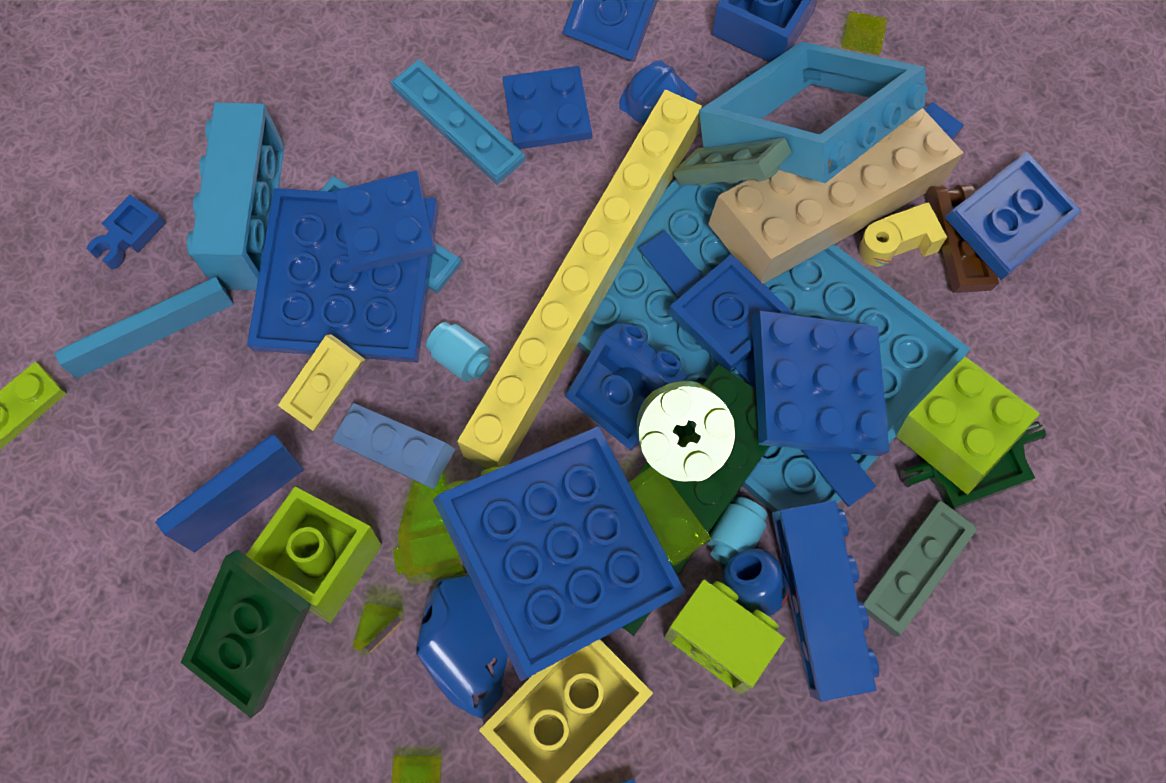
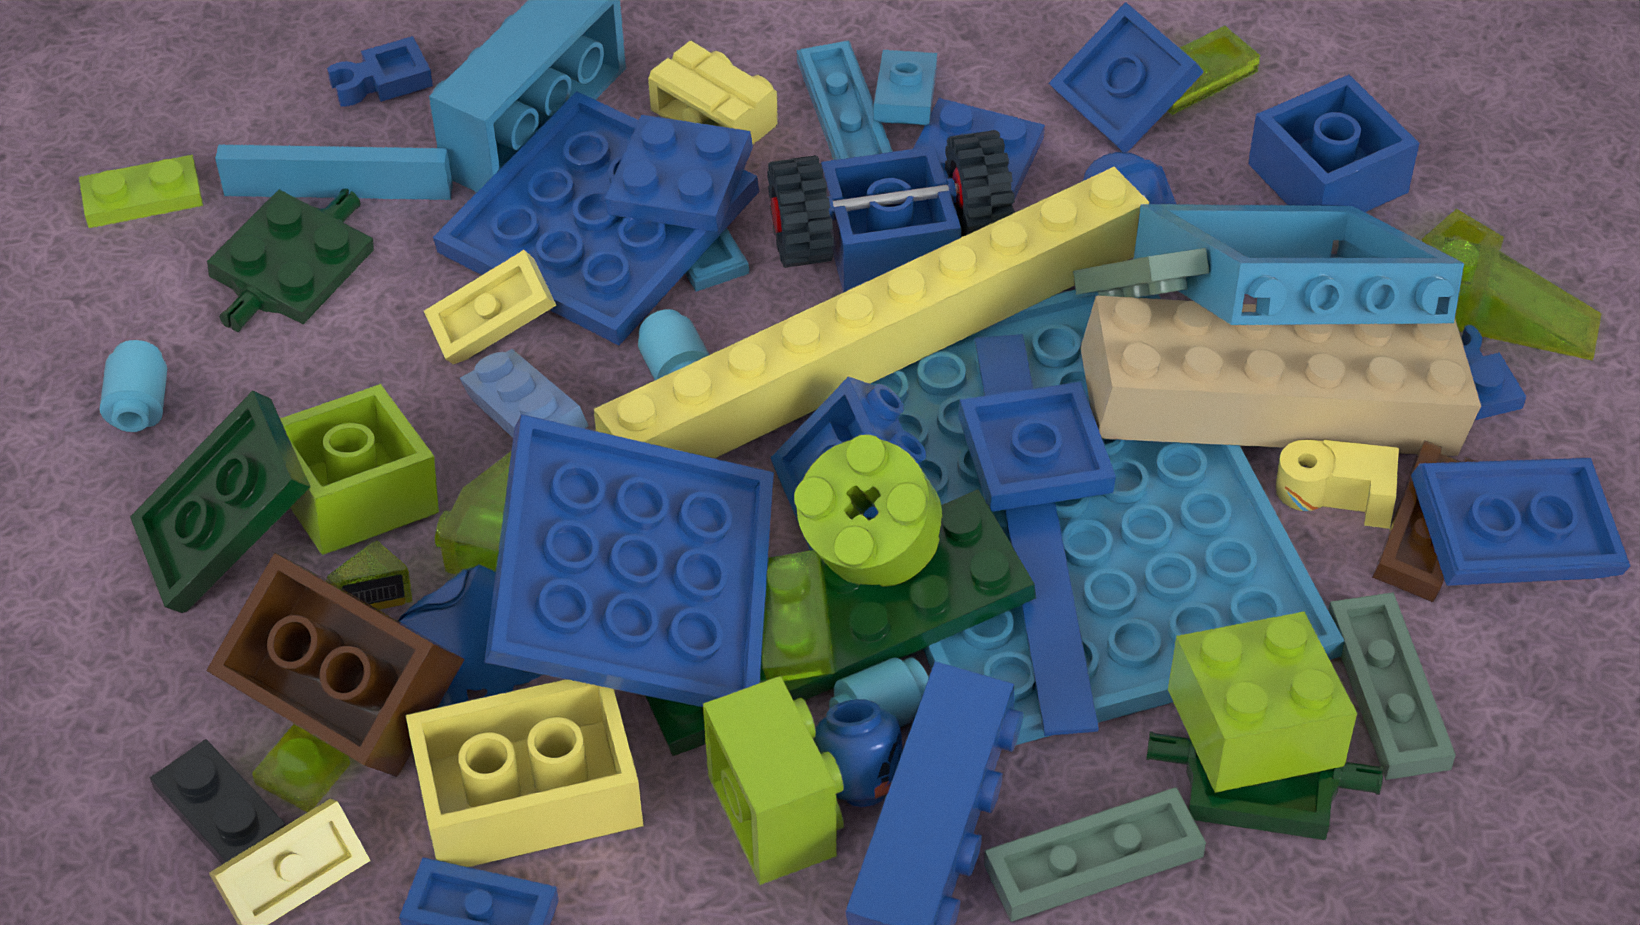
camera: 30 degrees right, 20 degrees down
blue tile [155,435,304,553] -> none
blue plate [752,311,890,456] -> none
none -> medium azure brick [100,340,167,432]
none -> reddish brown brick [206,553,465,777]
none -> dark green plate [207,188,374,332]
none -> light yellow brick [648,40,778,144]
none -> brick [767,130,1015,293]
none -> dark azure plate [873,50,937,125]
none -> sand green plate [1328,592,1456,780]
none -> clear neon green slope [1431,235,1602,361]

